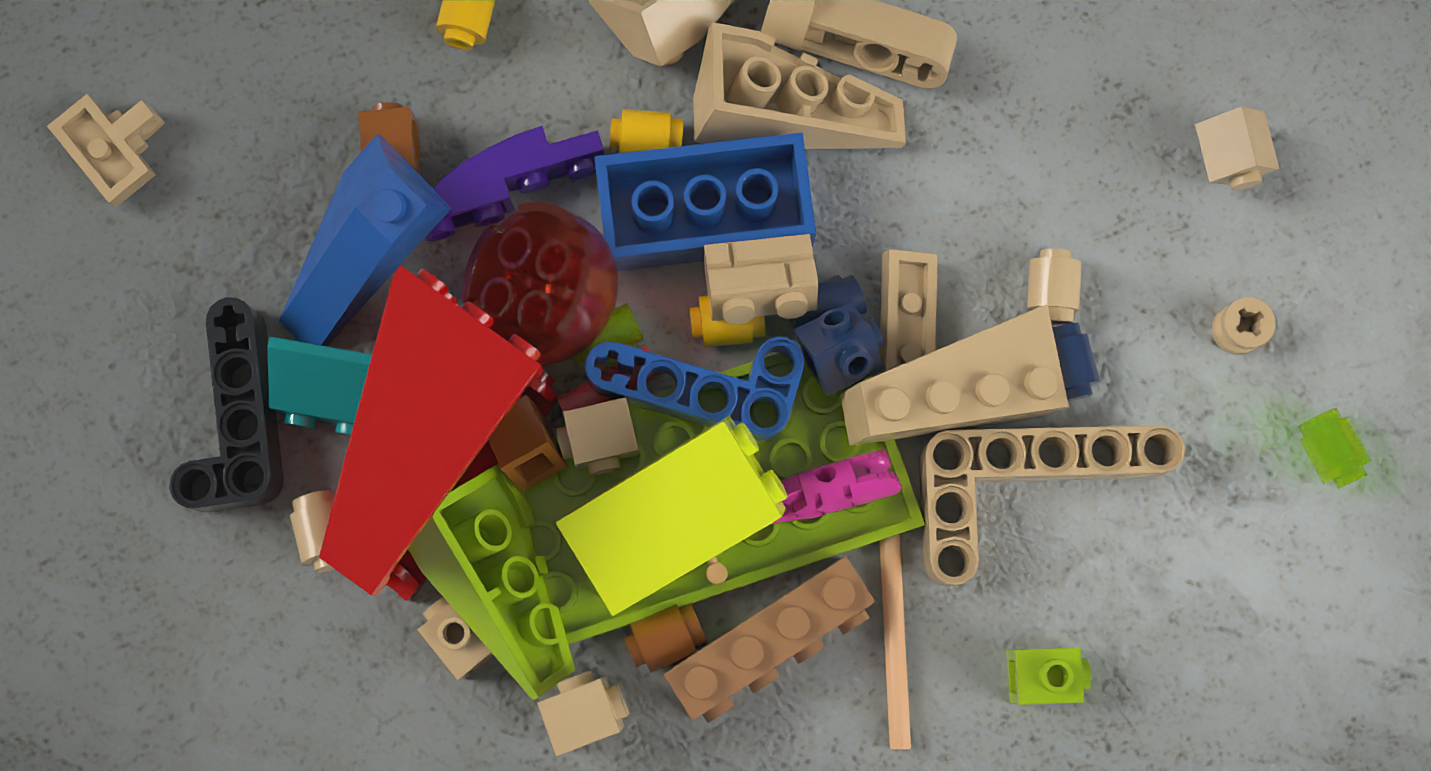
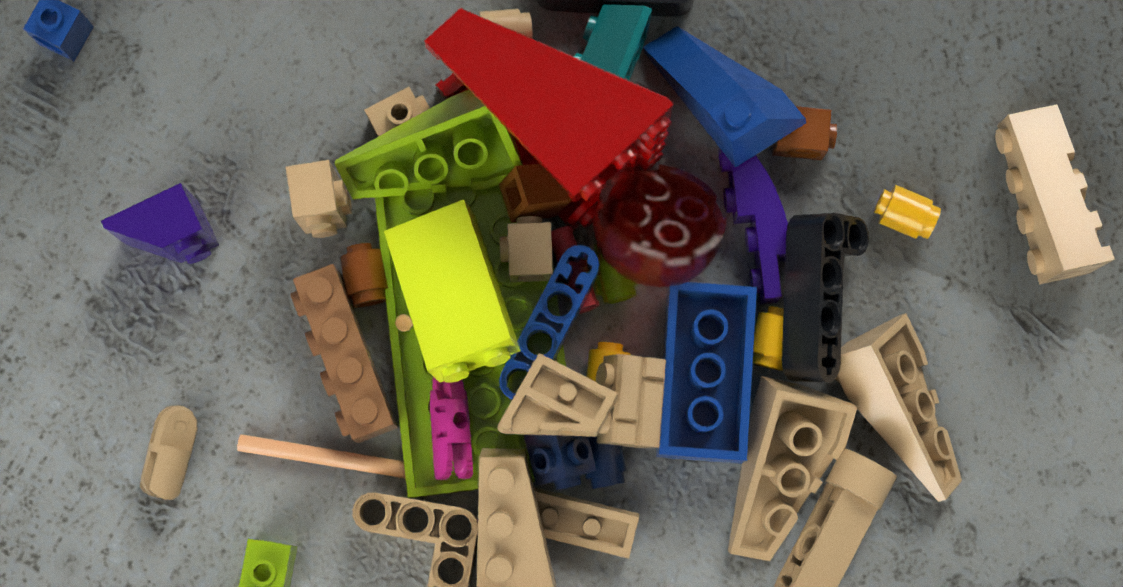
camera: 105 degrees right, 0 degrees up
none -> tan wing [497,353,618,437]
none -> black beam [782,213,869,382]

